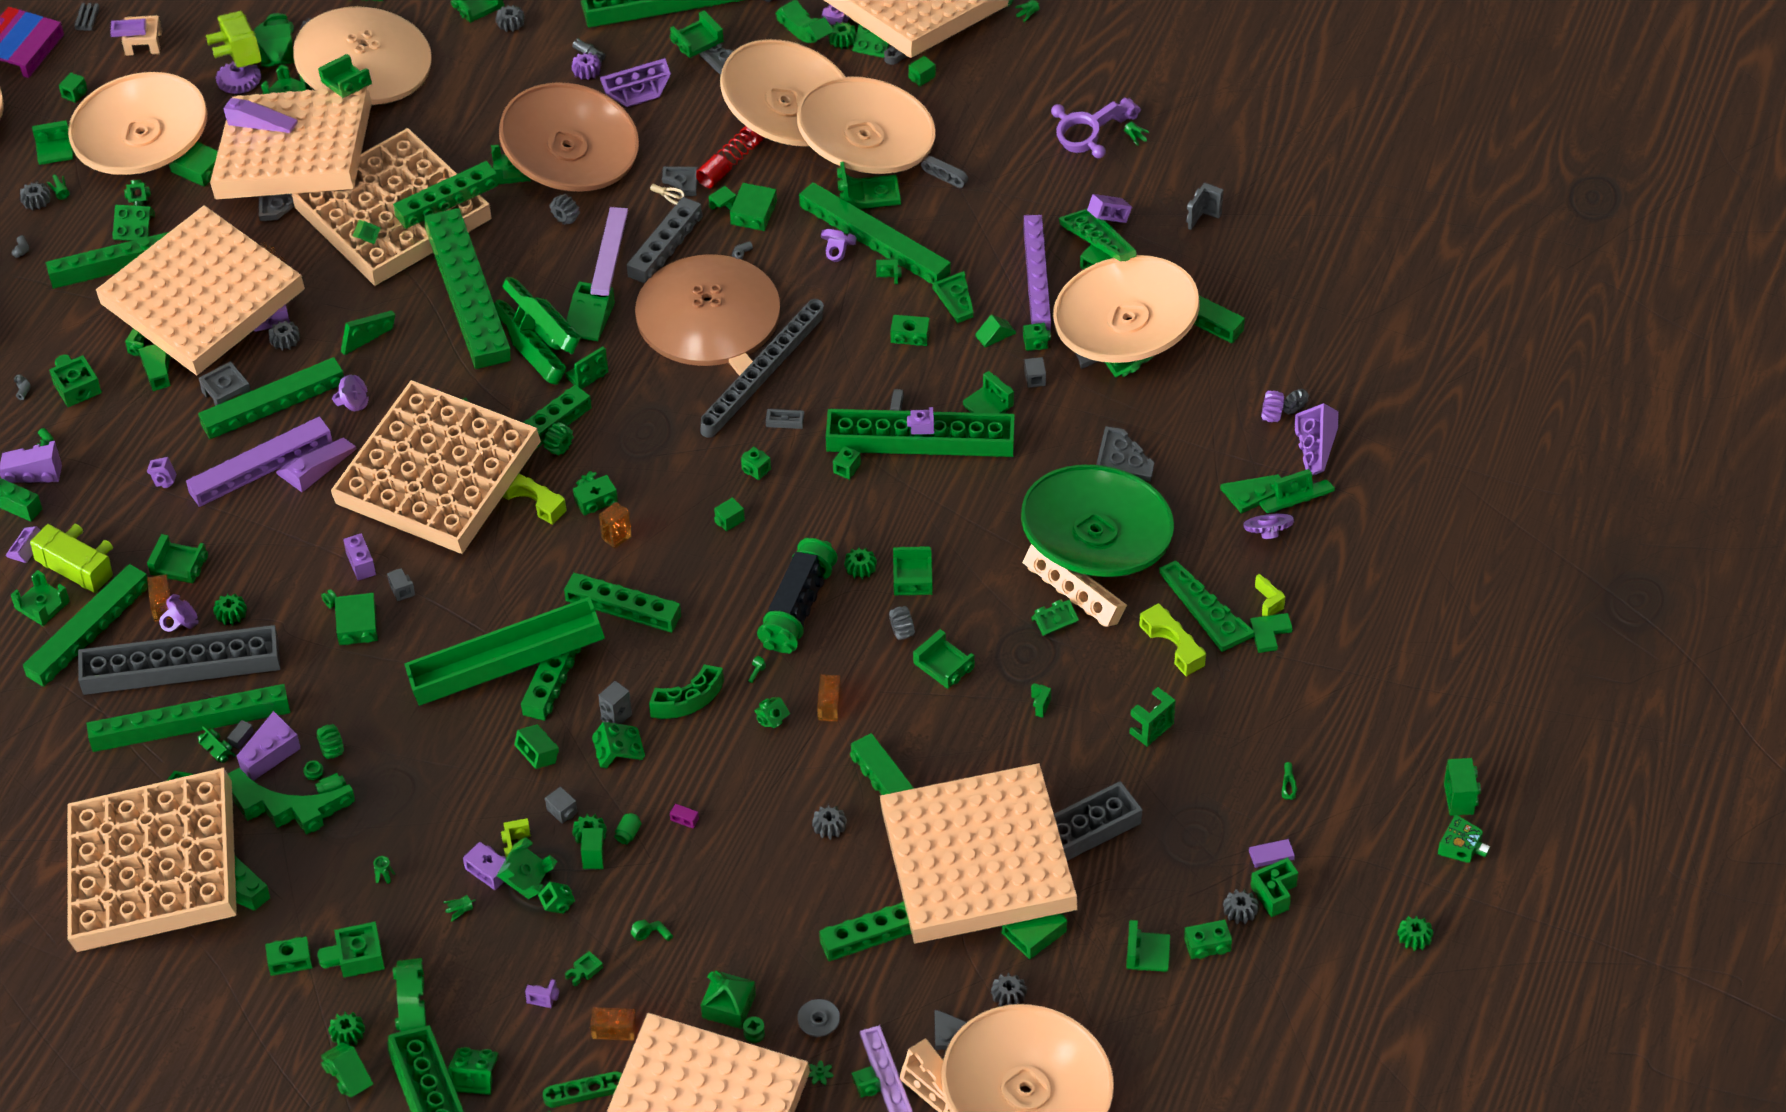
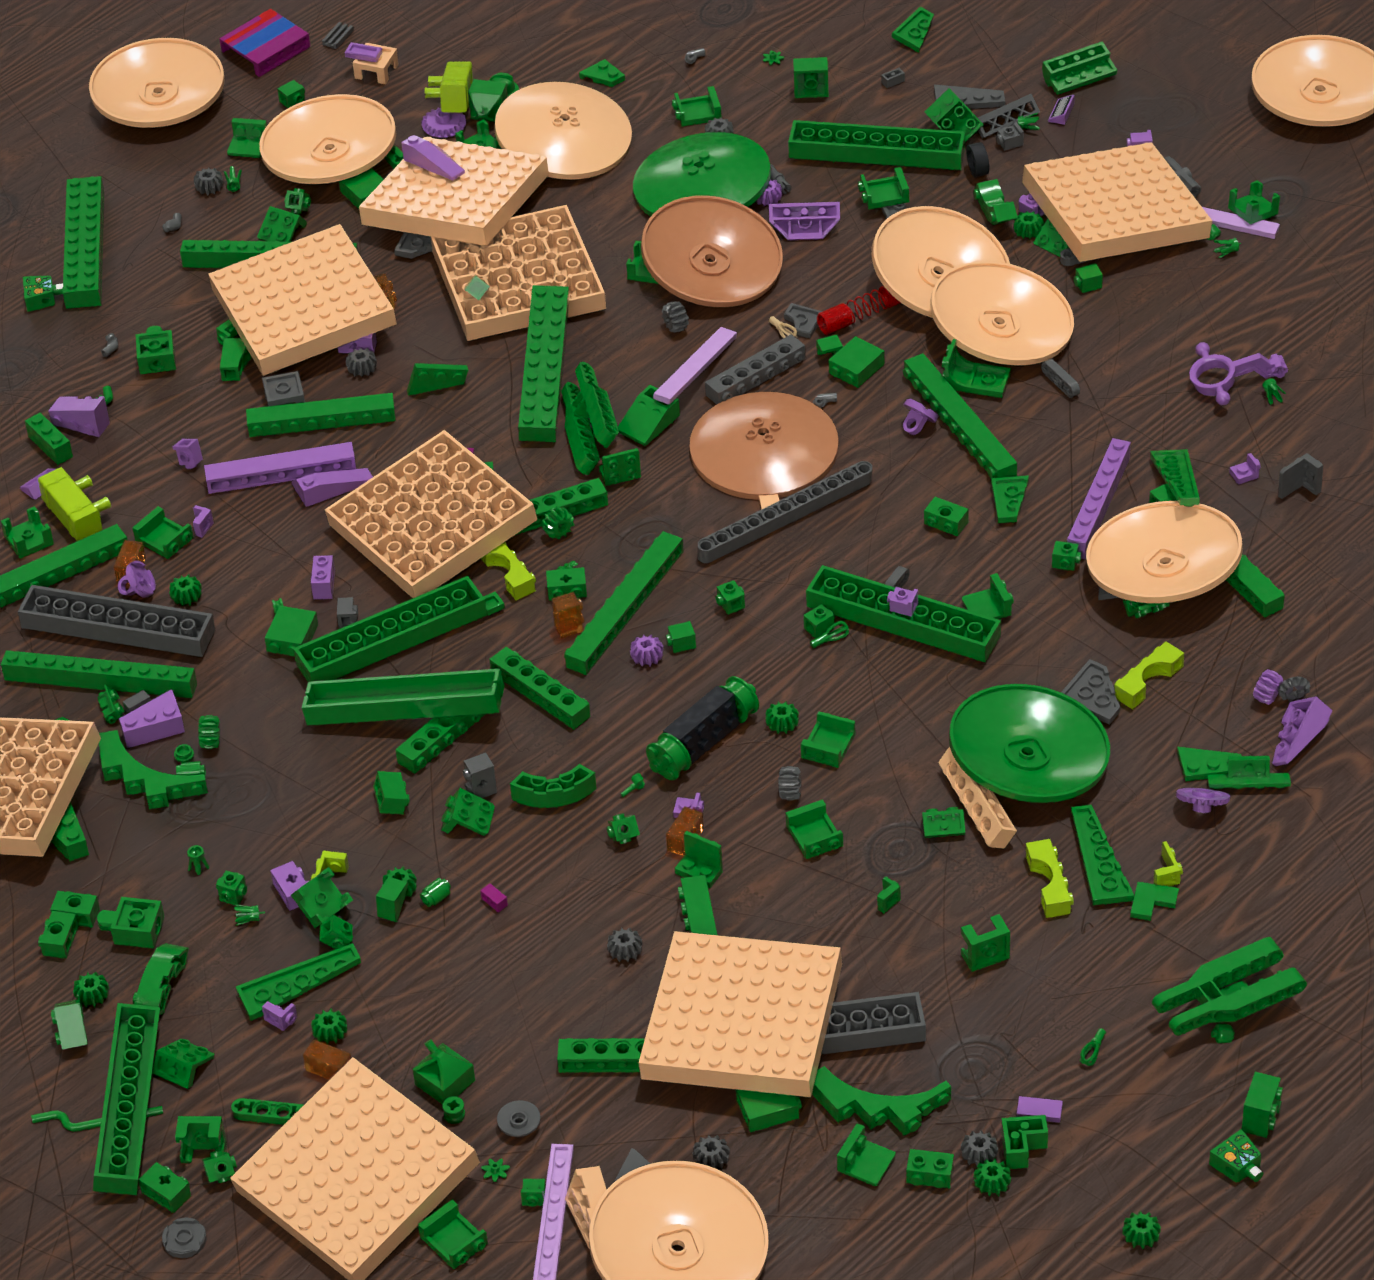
camera: 25 degrees right, 5 degrees down
green panel [318,54,372,98] -> none
medium lavender tile [332,375,369,411] -> none
green brick [393,161,499,229] -> none
dark grey brick [545,787,578,824] -> none
green plate [565,951,604,987] -> none
green plate [631,920,673,941] -> none
dark grey tile [765,409,804,429] -> none
green bracket [876,260,901,284] -> none
green slope [975,315,1016,348] -> none
dark grey brick [1024,357,1046,388] -> none
medium lavender brick [1087,194,1132,223] -> none
none -> green brick [38,911,79,959]
none -> medium lavender bracket [193,505,214,538]
none -> green brick [216,870,247,905]
none -> green wing [236,943,361,1021]
none -> green brick [293,576,487,682]
none -> green gear [311,1008,348,1045]
none -> green beam [384,145,404,169]
none -> green plate [483,591,505,615]
none -> green brick [564,531,684,675]
none -> medium lavender gear [630,634,663,667]
none -> green dish [633,132,771,217]
none -> medium lavender bracket [673,792,704,820]
none -> green bracket [675,831,723,888]
none -> green piece [810,621,849,648]
none -> green arch [812,1066,951,1136]
none -> green gear [974,1159,1011,1197]
none -> lime arch [1114,642,1184,710]
none -> green beam [1152,937,1307,1036]
none -> green piece [1211,1023,1234,1043]
none -> medium lavender bracket [1229,453,1261,485]

